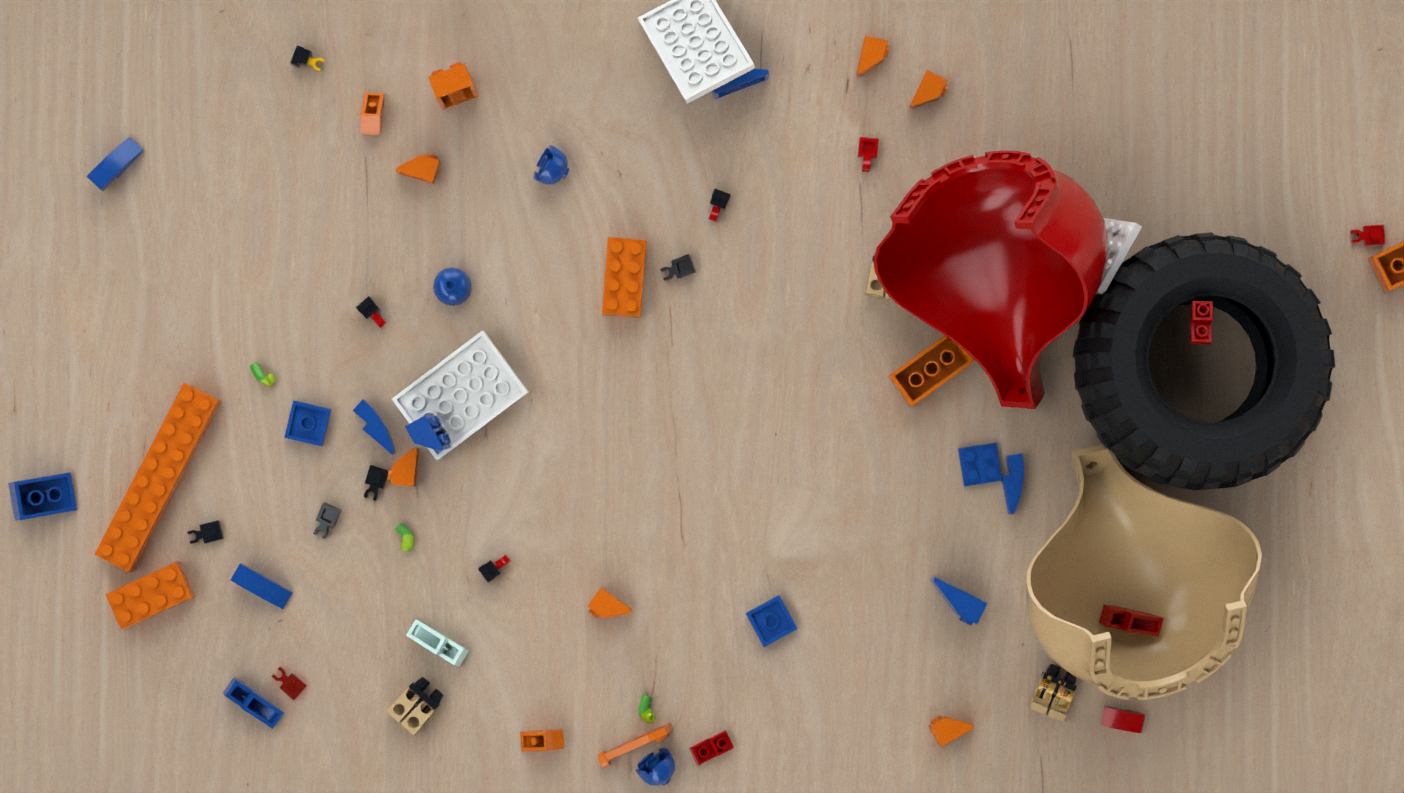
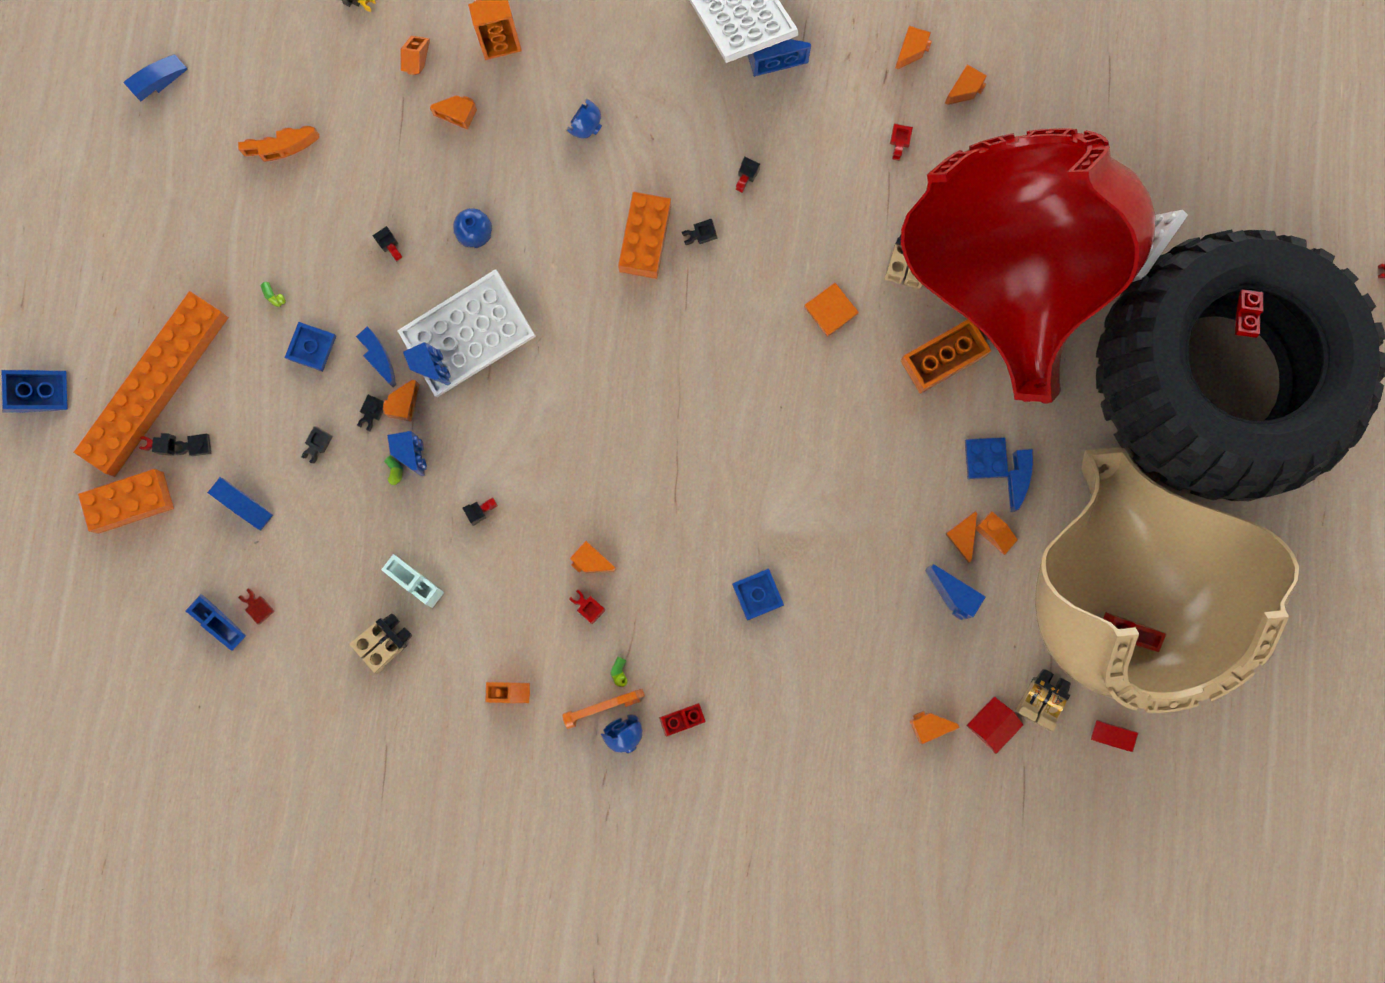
camera: 10 degrees right, 5 degrees down
none -> black piece [139,433,176,456]
none -> orange slope [238,126,319,162]
none -> blue slope [387,431,427,476]
none -> red plate [569,590,606,625]
none -> orange tile [804,283,859,337]
none -> orange tile [946,511,977,563]
none -> red slope [966,696,1023,754]
none -> orange slope [975,511,1018,555]

